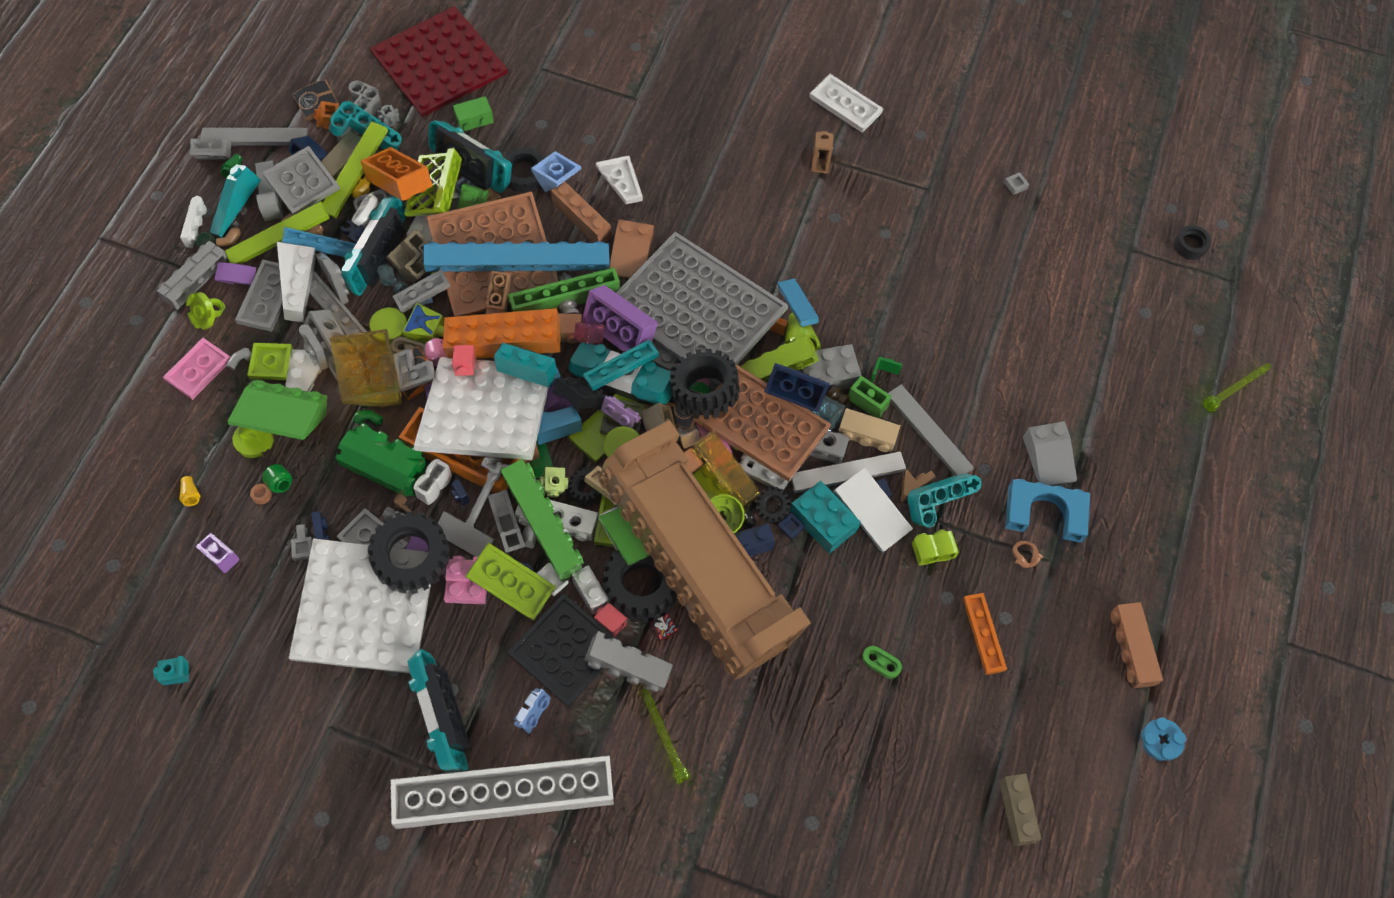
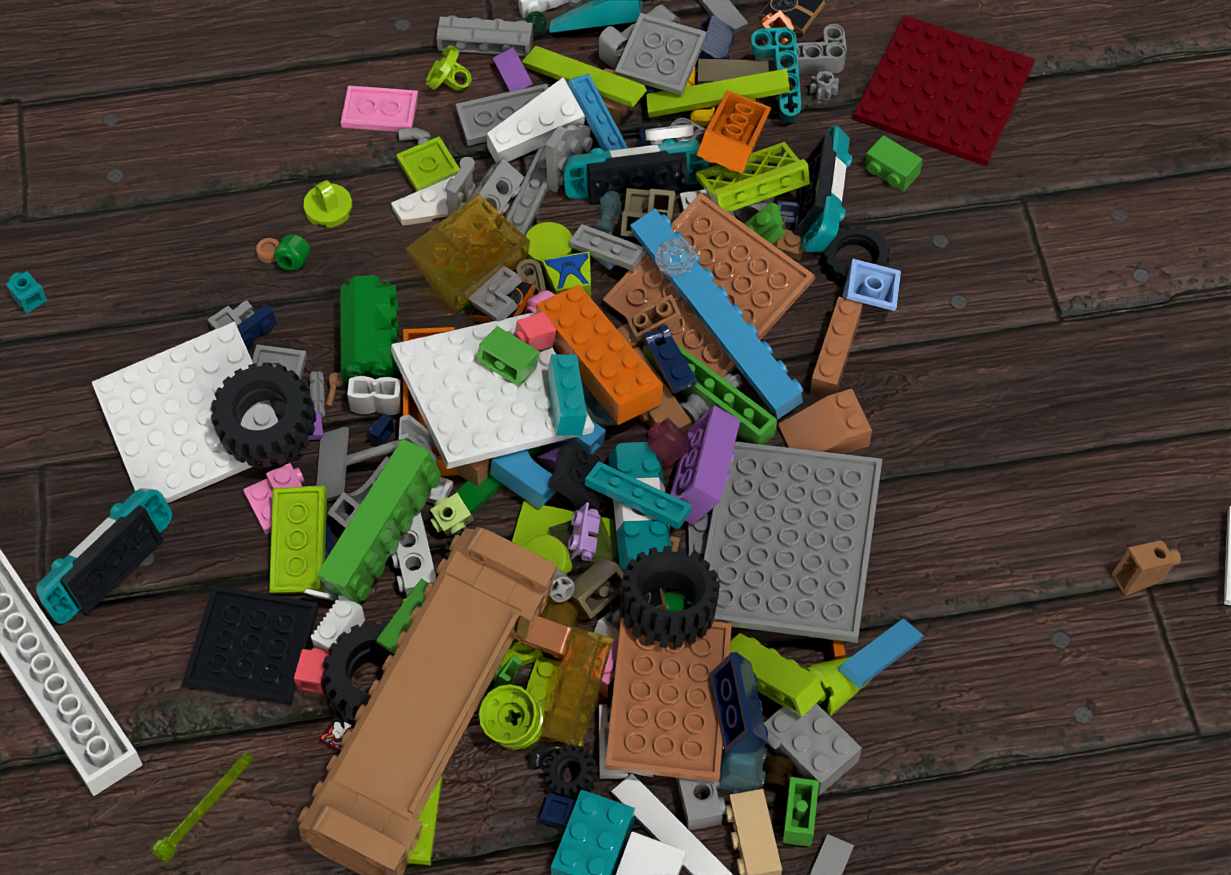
camera: 65 degrees right, 5 degrees down
yellow cone [179,476,200,506] -> none
medium lavender slope [195,533,239,573] -> none
medium nougat arm [216,227,241,247] -> none
bright green slope [228,380,327,440] -> none
green arm [353,410,384,426] -> none
medium blue hinge [514,688,551,734] -> none
light grey wedge [584,631,673,692] -> none
white wing [596,156,643,204] -> none
dark blue brick [734,524,775,556] -> none
green bracket [870,357,902,383] -> none
none -> bright green brick [476,326,540,387]
none -> dark blue plate [642,324,697,394]
none -> clear gear [655,238,695,277]

